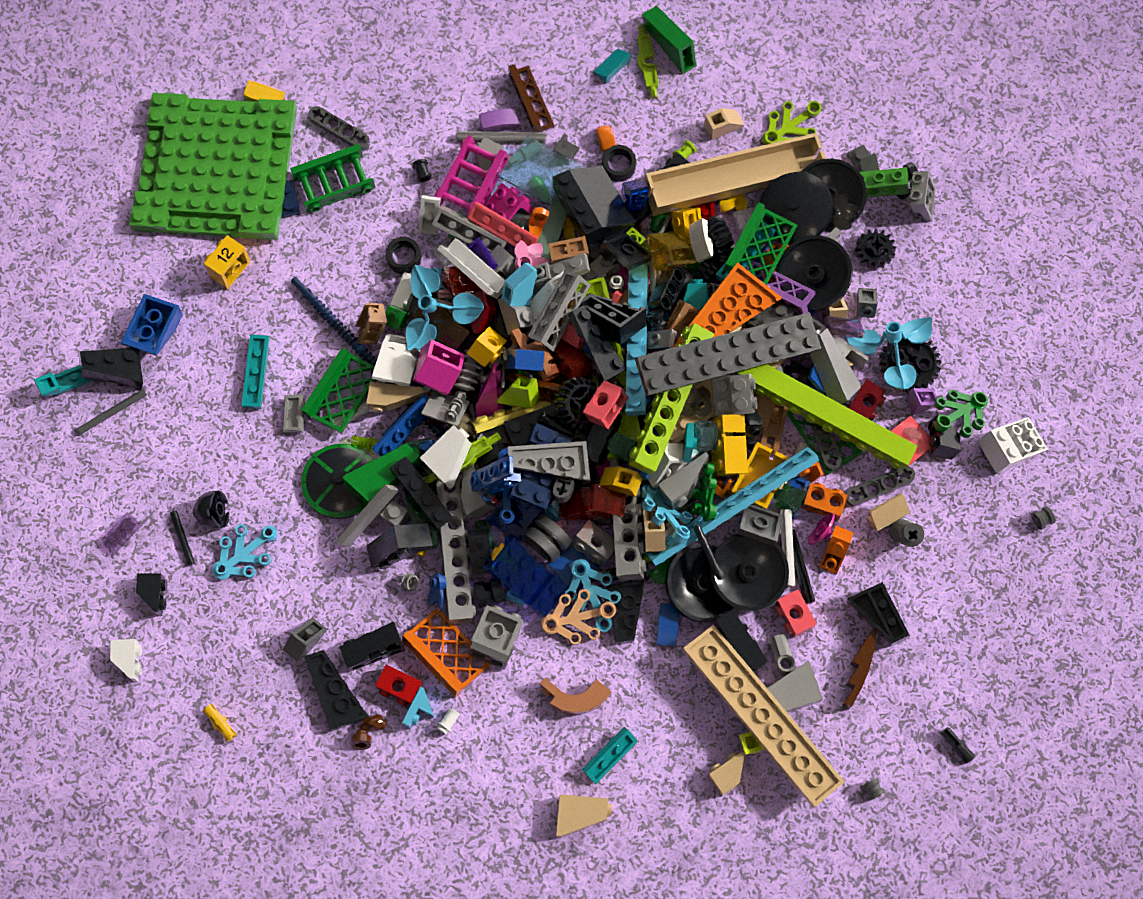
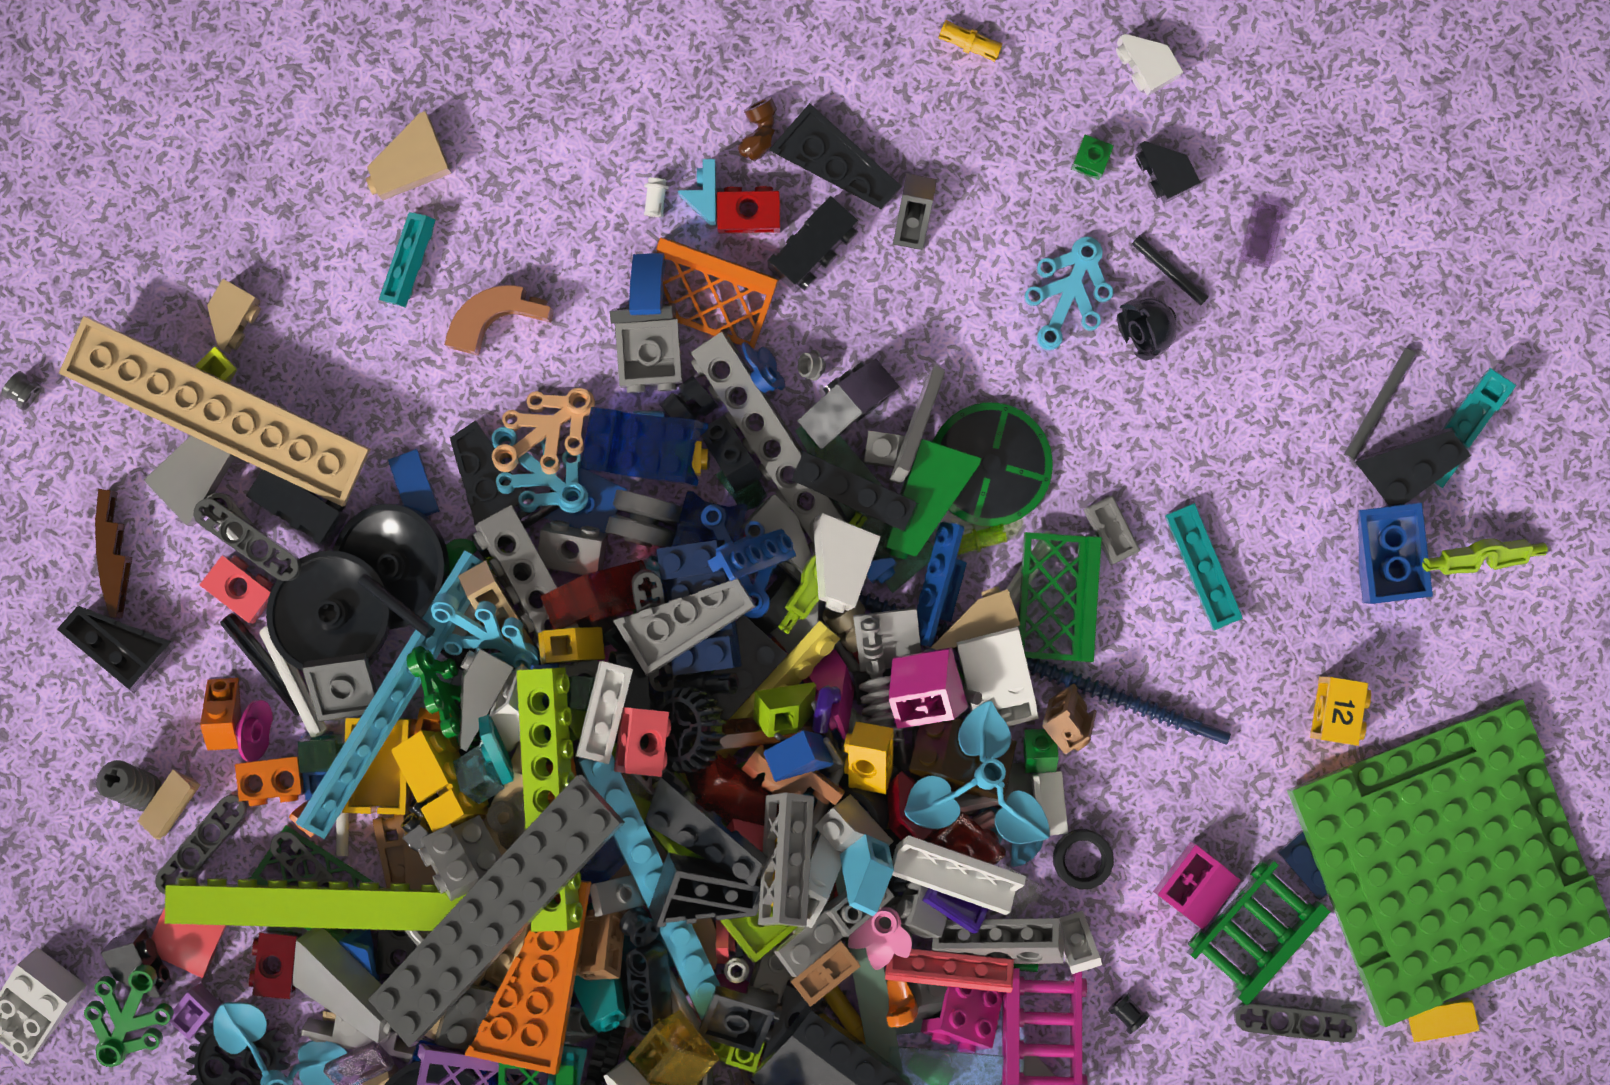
camera: 155 degrees right, 15 degrees up
none -> dark grey beam [193,499,302,581]
none -> white plate [576,661,633,764]
none -> blue slope [629,253,666,315]
none -> dark purple arm [812,685,841,734]
none -> green brick [1070,134,1114,180]
none -> dark pink slope [1153,842,1241,930]
none -> lime piece [1422,538,1548,575]

